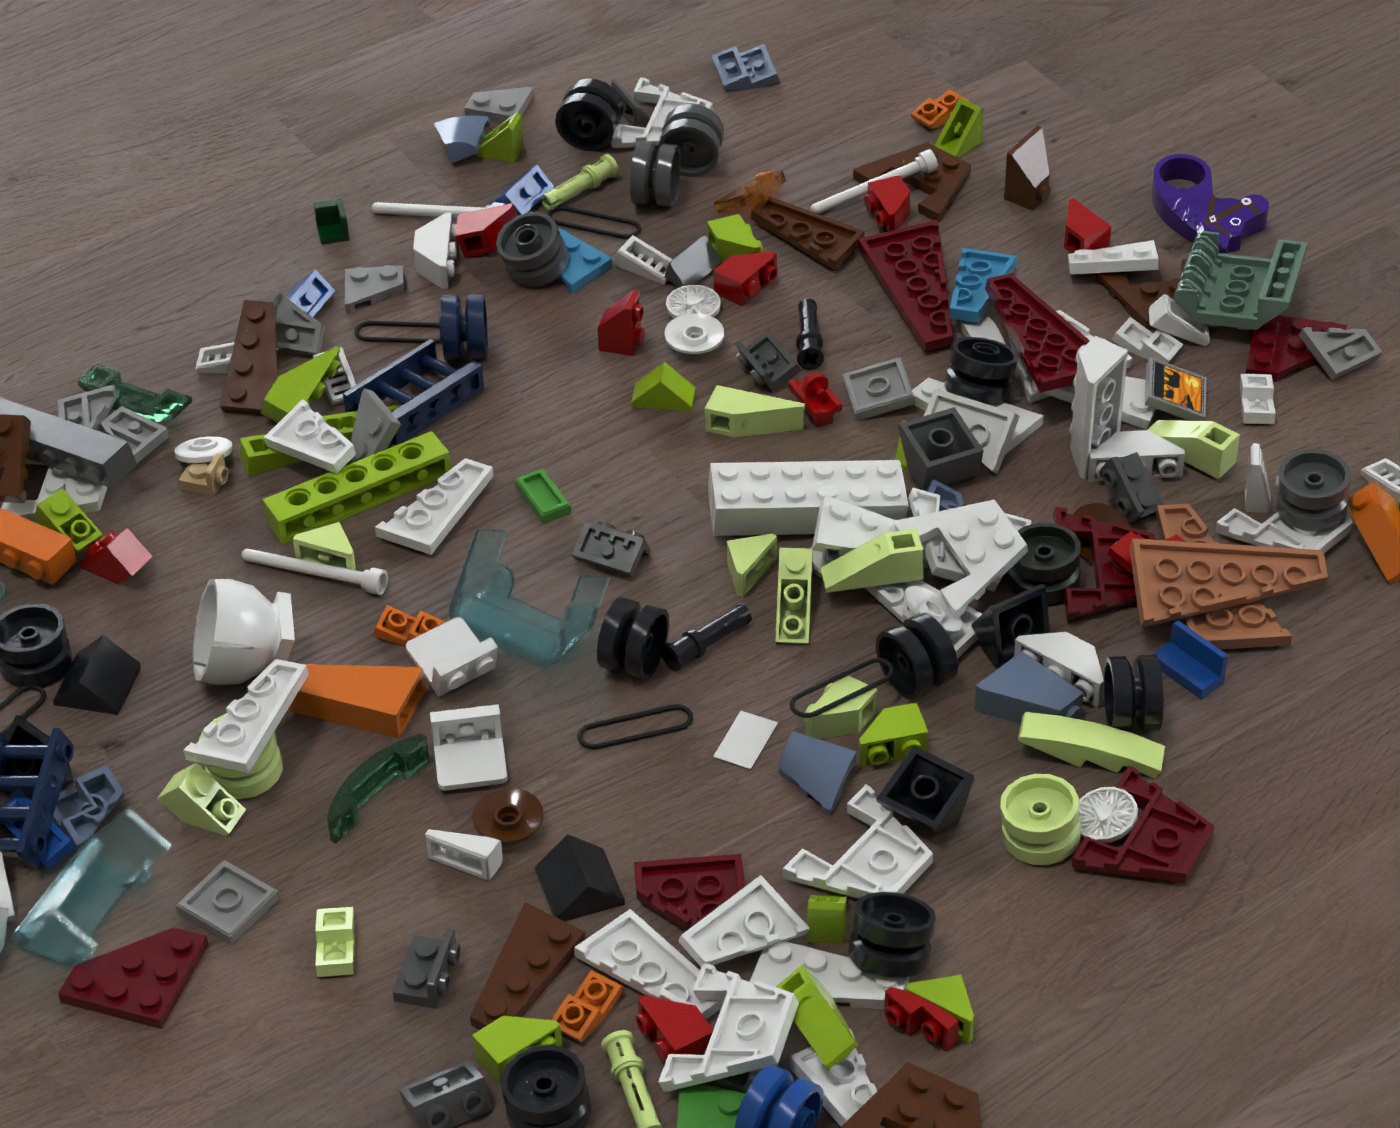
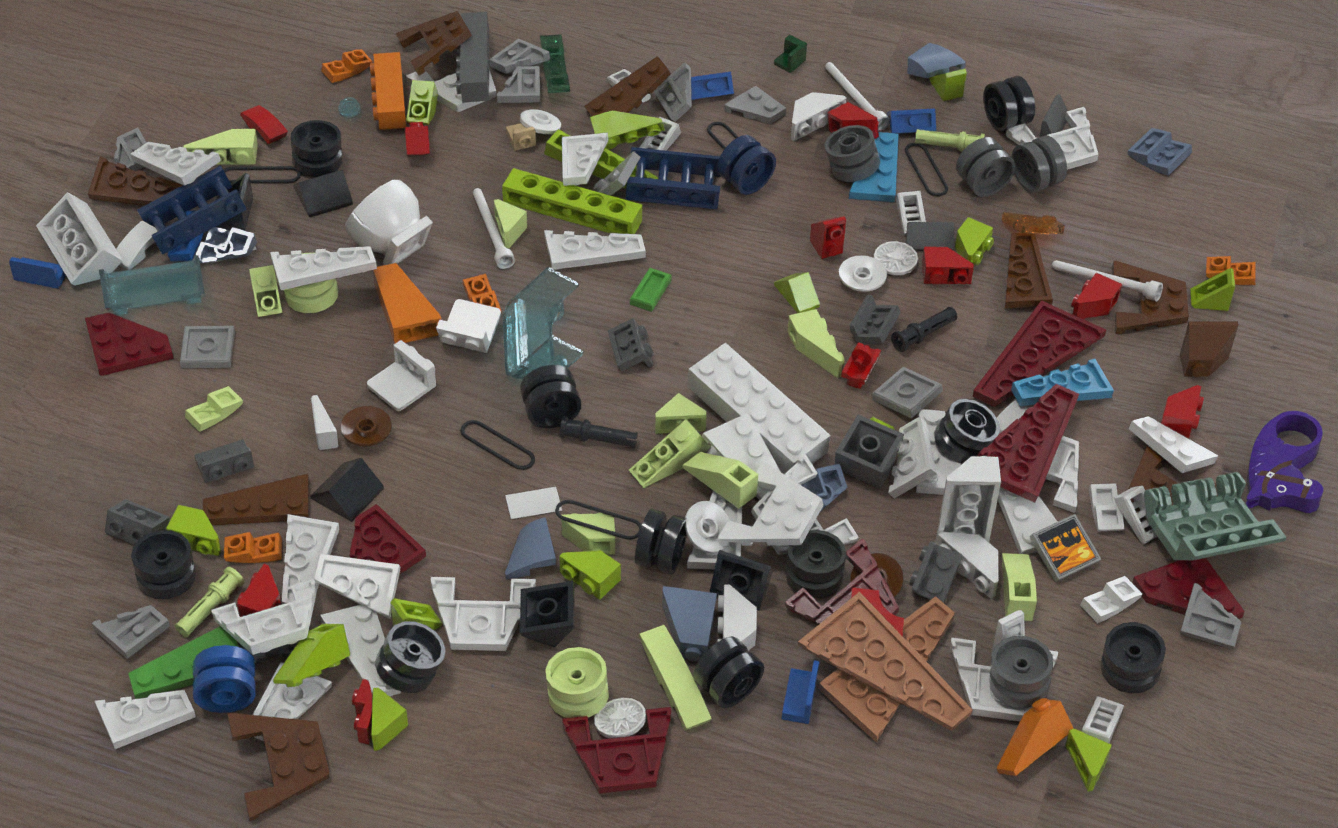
camera: 50 degrees right, 5 degrees up
clear green slope [327,734,429,844] -> none
light grey wing [464,87,534,123] -> none
none -> black wheel [1100,622,1166,694]

